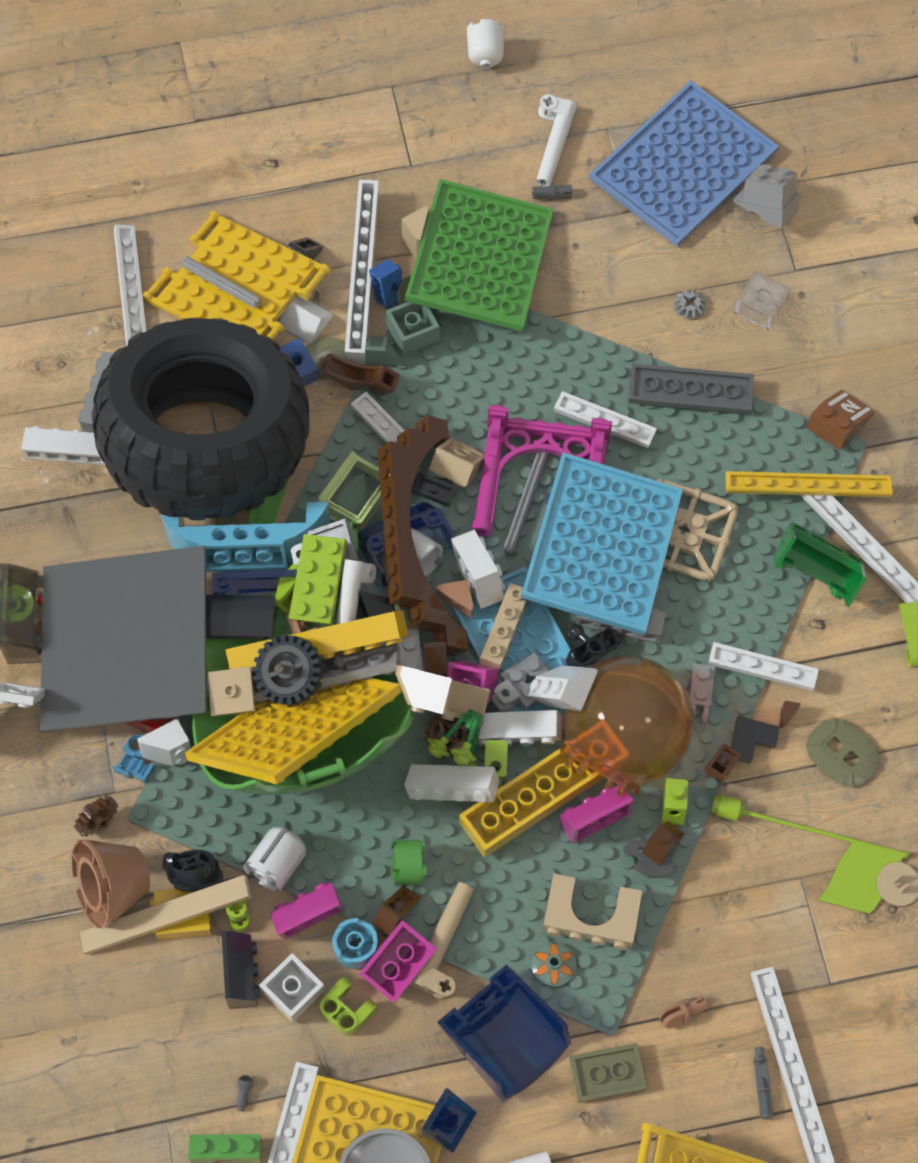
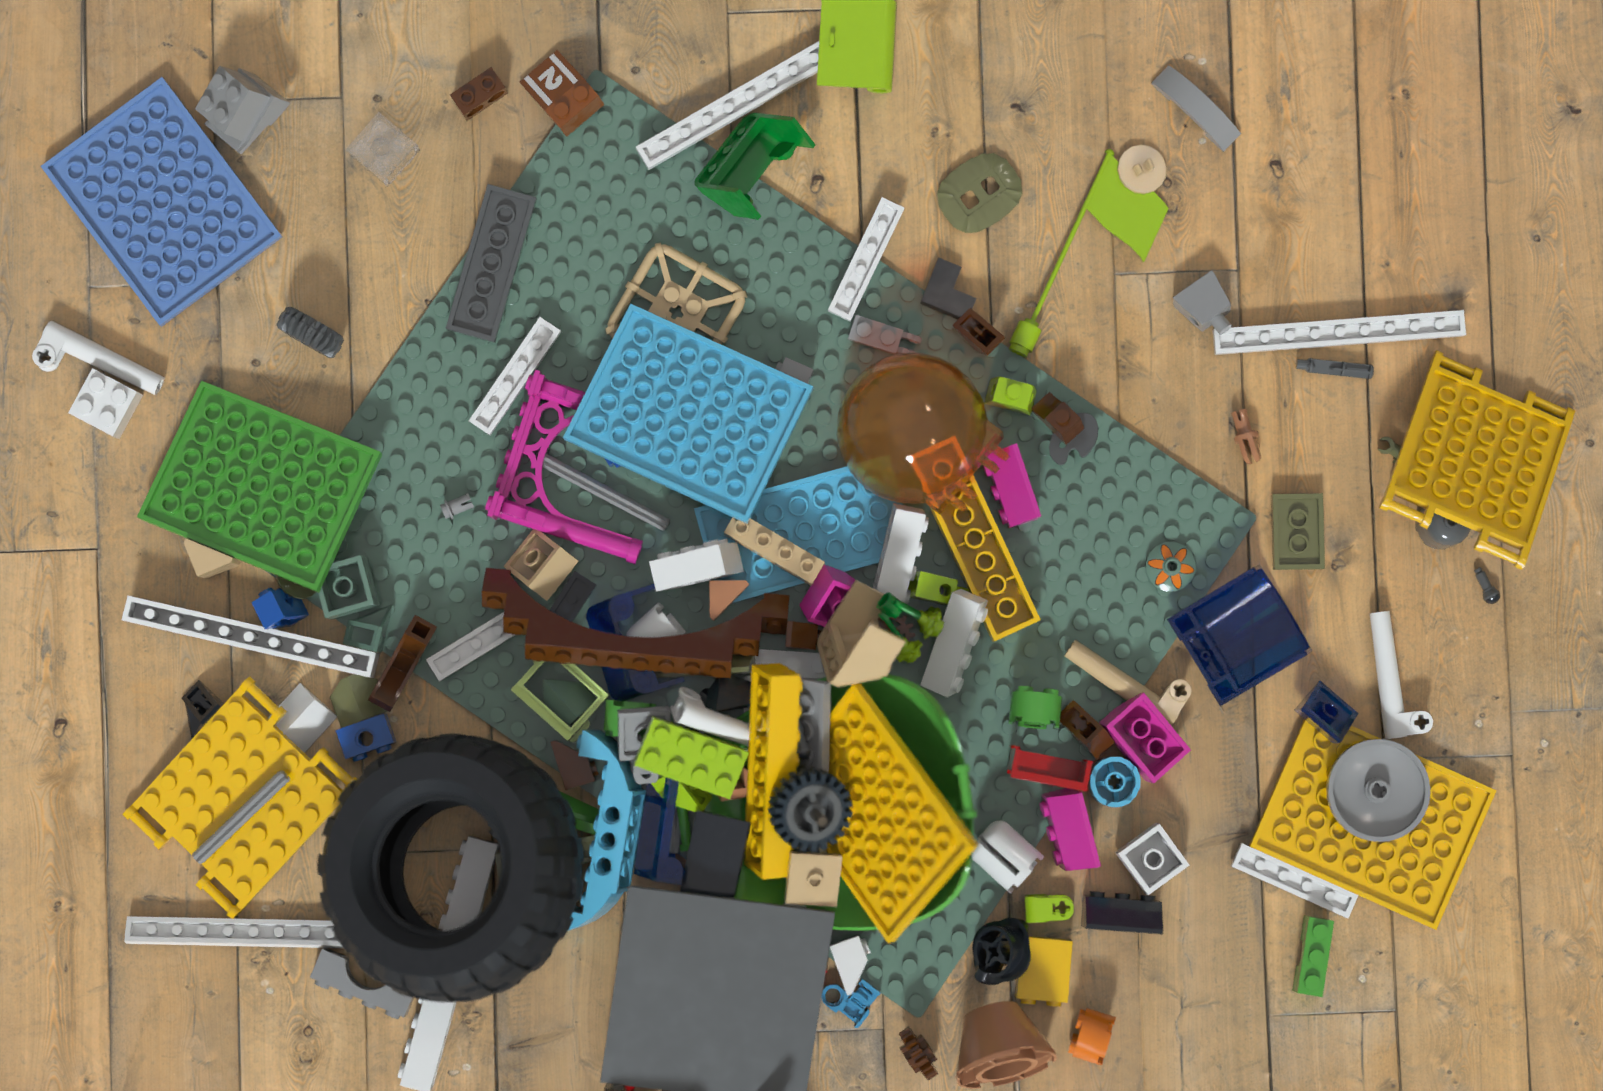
camera: 85 degrees left, 20 degrees up
tan tile [80,875,251,955] -> none
dark grey piece [237,1075,253,1112] -> none
lime piece [320,976,379,1036] -> none
light grey plate [491,653,549,712] -> none
white slope [528,665,598,711] -> none
dark grey pin [532,184,572,200] -> none
tan arch [543,873,642,950] -> none
black piece [566,624,622,667] -> none
light grey gear [674,289,706,319] -> none
yellow tile [725,471,893,498] -> none
reddish brown slope [779,700,801,728] -> none
none -> white brick [68,368,143,439]
none -> dark grey gear [276,307,344,358]
none -> light grey pin [440,493,474,519]
none -> reddish brown brick [450,67,508,121]
none -> reddish brown slope [550,740,599,791]
none -> red piece [1007,745,1094,792]
none -> orange brick [1068,1008,1116,1066]
none -> light grey torso [1173,270,1232,335]

